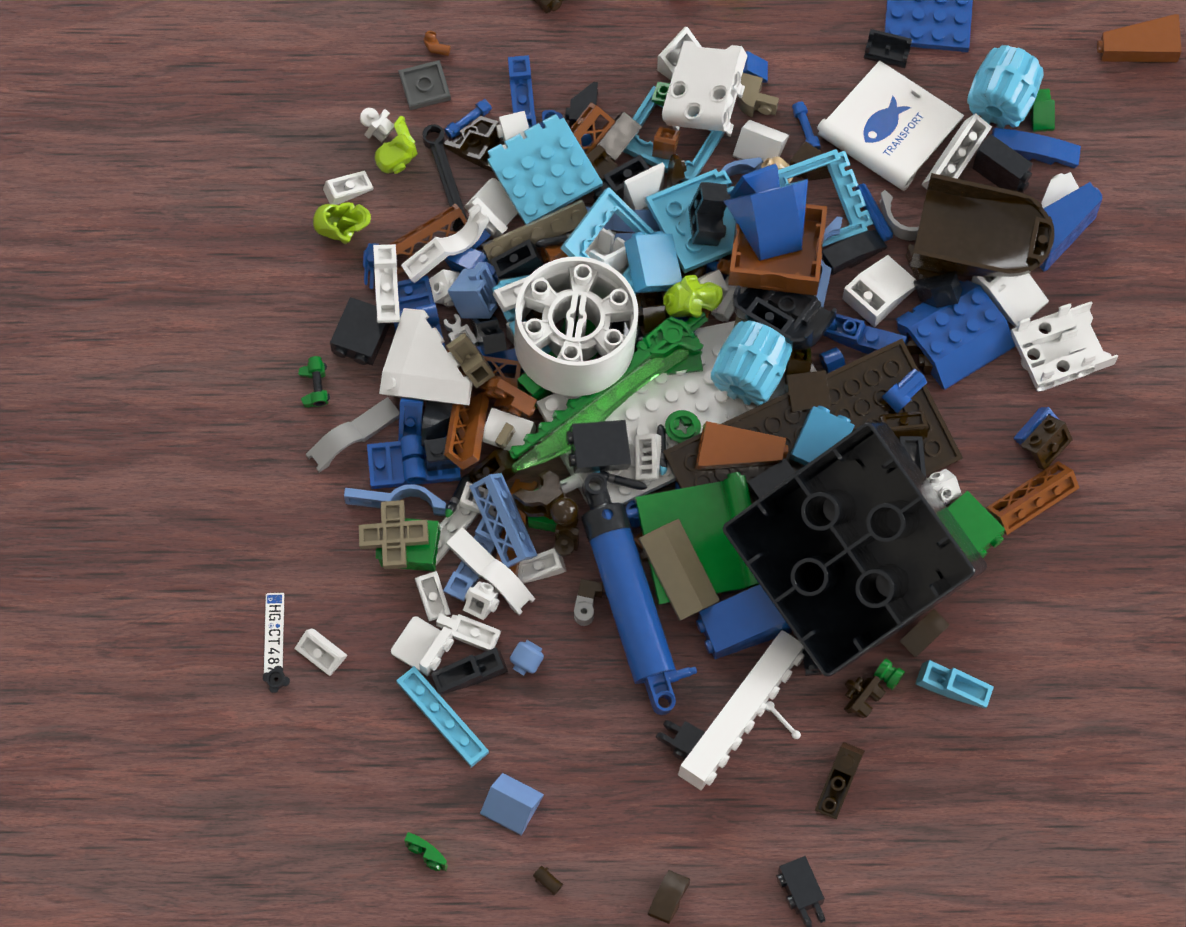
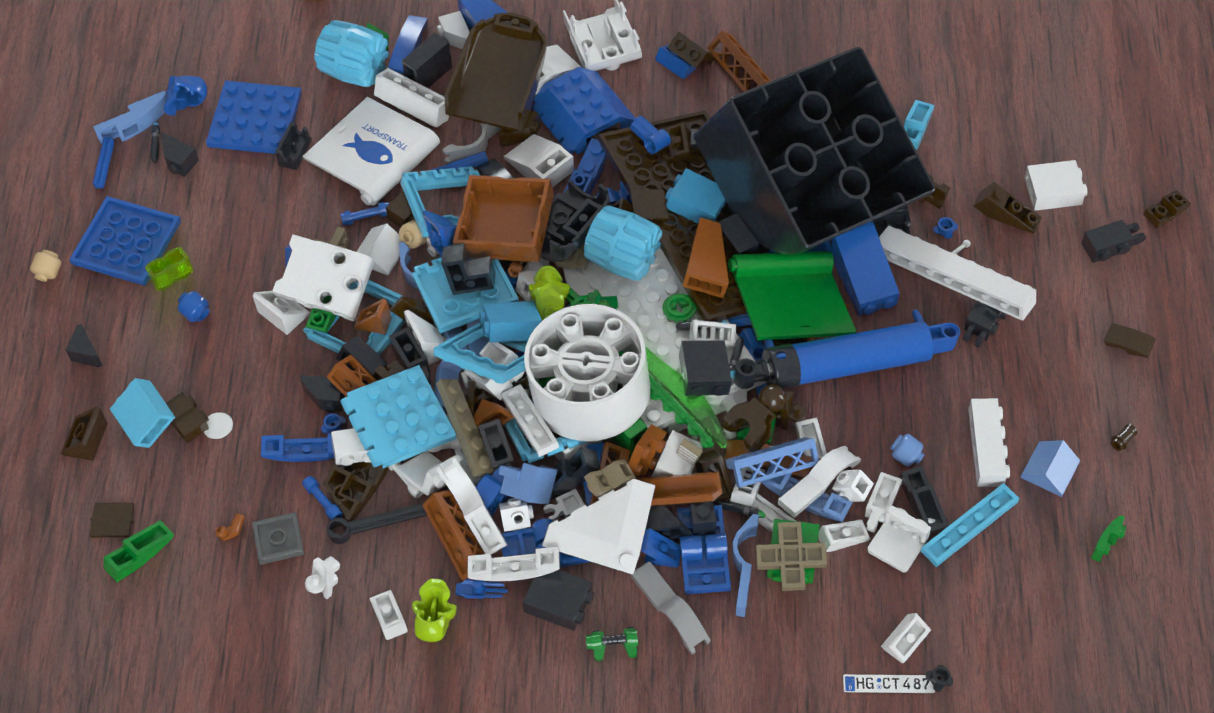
camera: 85 degrees left, 10 degrees down
lime head [375,116,418,174] -> none
black piece [535,234,571,247] -> none
leg [574,579,604,626] -> none
dark tan slope [638,519,720,621] -> none
blue wedge [723,179,808,260] -> none
black slope [913,272,963,308] -> none
none -> white sticker [204,412,233,439]
none -> blue plate [933,217,958,239]
none -> white brick [968,398,1010,487]
none -> white brick [1024,160,1087,211]

